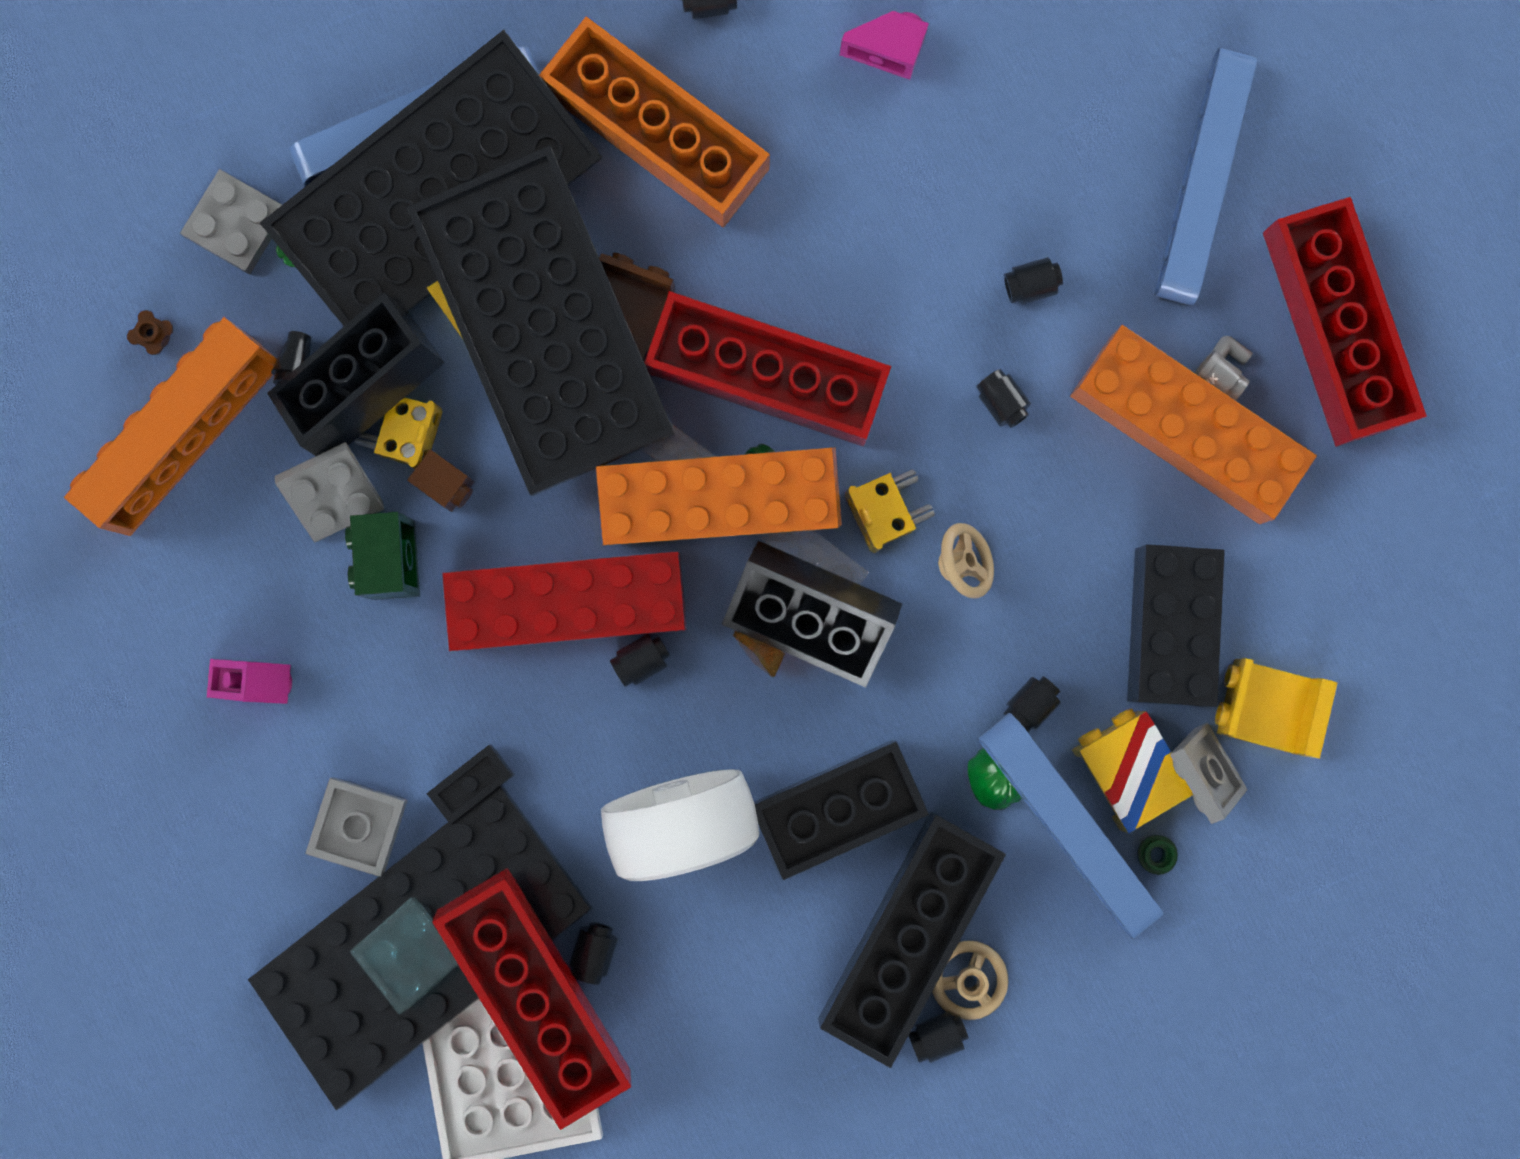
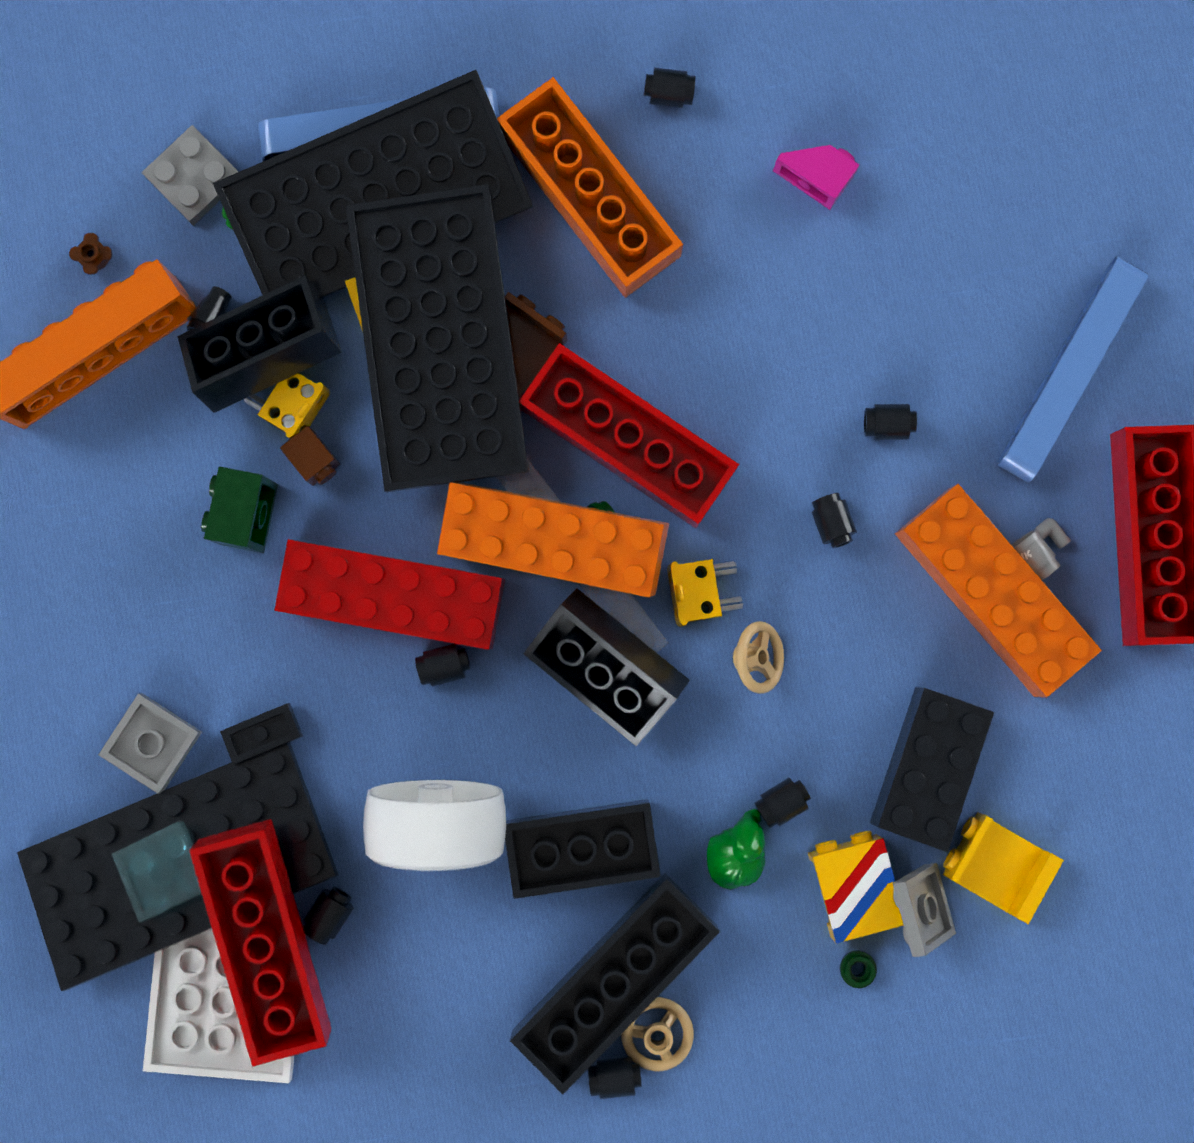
camera: 20 degrees right, 0 degrees up
dark pink slope [207,659,292,704] -> none
light grey plate [274,442,384,543] -> none
clear orange slope [733,631,785,677] -> none
medium blue beam [978,713,1164,940] -> none

